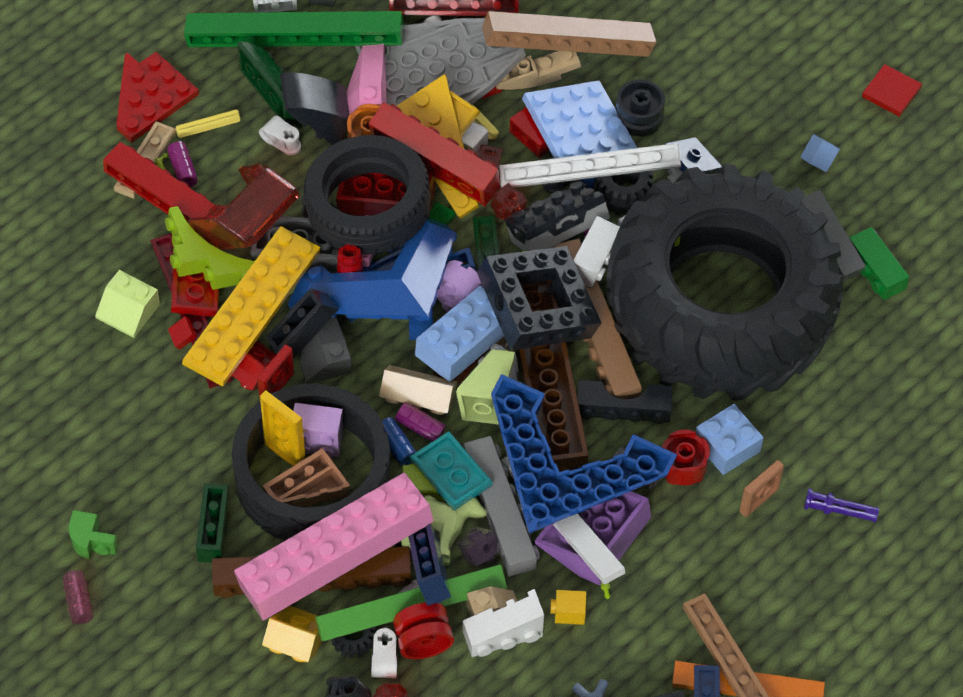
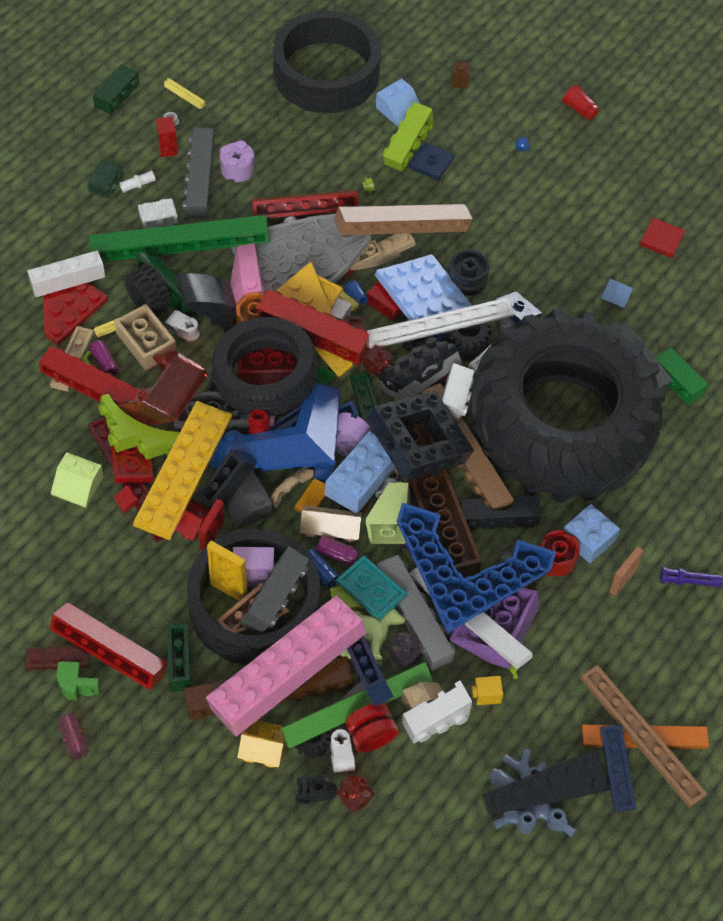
camera: 10 degrees left, 0 degrees up
none -> clear red plate [25,646,89,671]
none -> white brick [27,250,105,297]
none -> brick [50,602,168,690]
none -> tan brick [114,304,177,371]
none -> black tyre [125,264,171,313]
none -> dark grey wedge [239,546,309,635]
none -> tan piece [269,467,313,508]
none -> light orange tile [294,478,326,514]
none -> blue cone [345,280,368,305]

